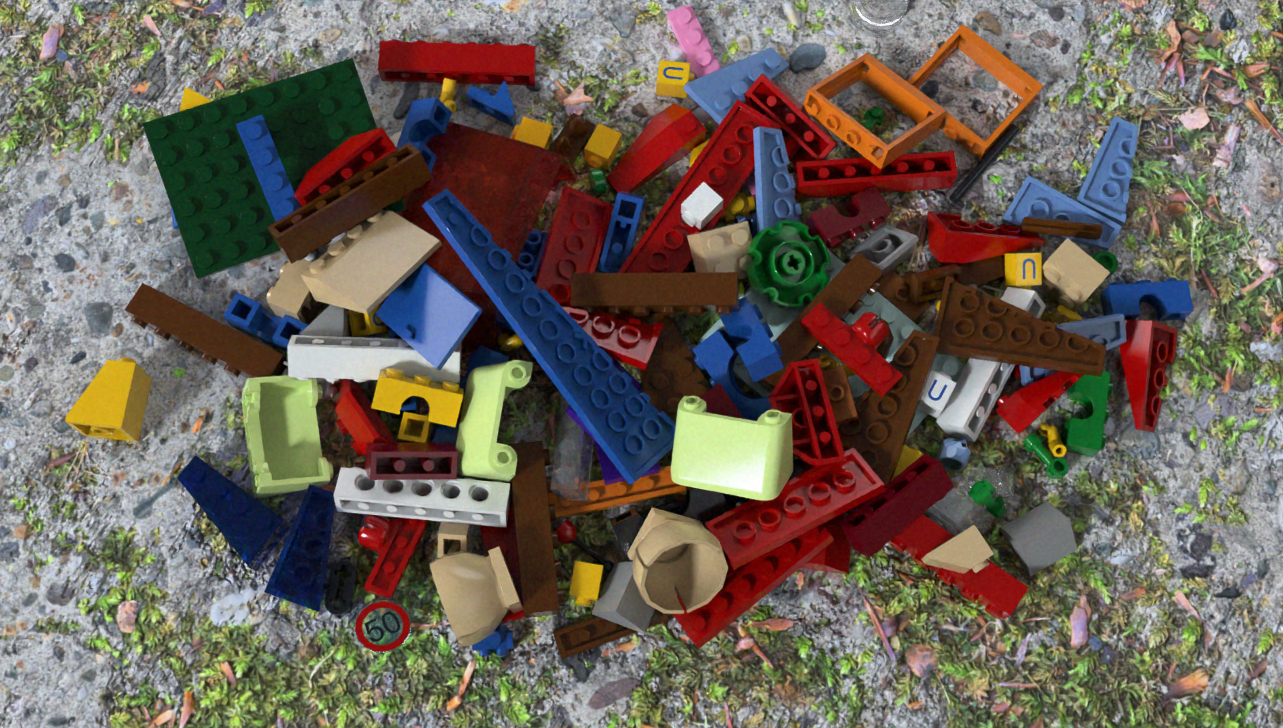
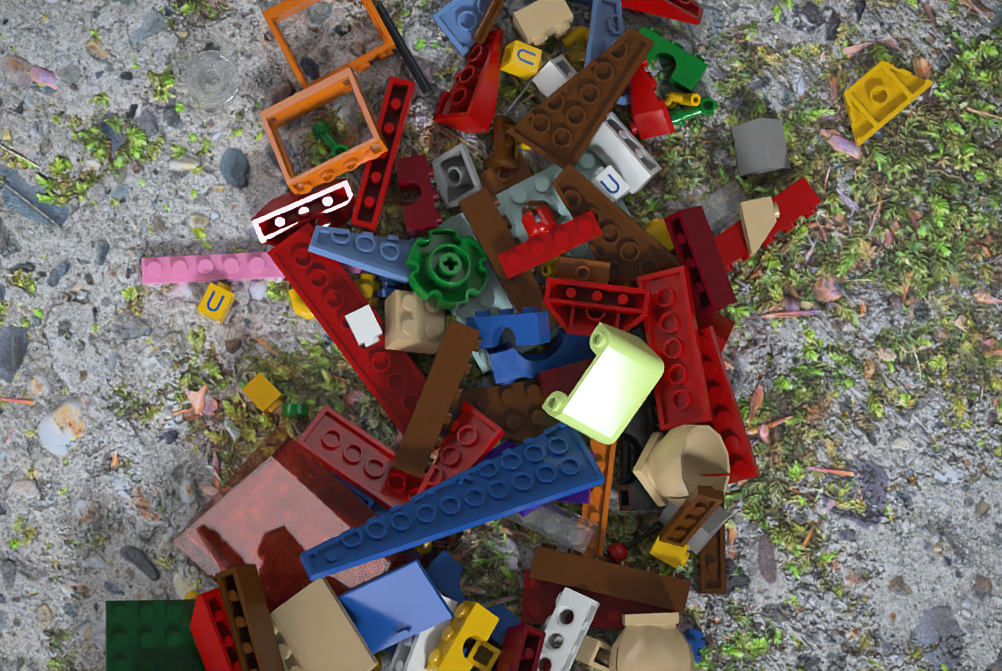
camera: 70 degrees left, 10 degrees up
red brick [378,39,537,86] -> none
blue arch [396,97,452,173] -> none
yellow arm [439,78,457,114] -> none
yellowish green windscreen [455,360,533,483] -> none
blue slope [466,81,516,127] -> none
yellow brick [512,116,554,159] -> none
reddish brown tile [546,113,596,170] -> none
blue slope [598,191,647,273] -> none
red wedge [606,103,706,194] -> none
medium blue wing [683,47,789,125] -> none
light blue rock [936,438,971,471] -> none
reddish brown tile [958,255,1005,288] -> none
clear piece [958,467,1015,501] -> none
green bar [967,478,1006,518] -> none
none -> reddish brown plate [659,485,724,547]
none -> yellow wing [842,60,933,147]

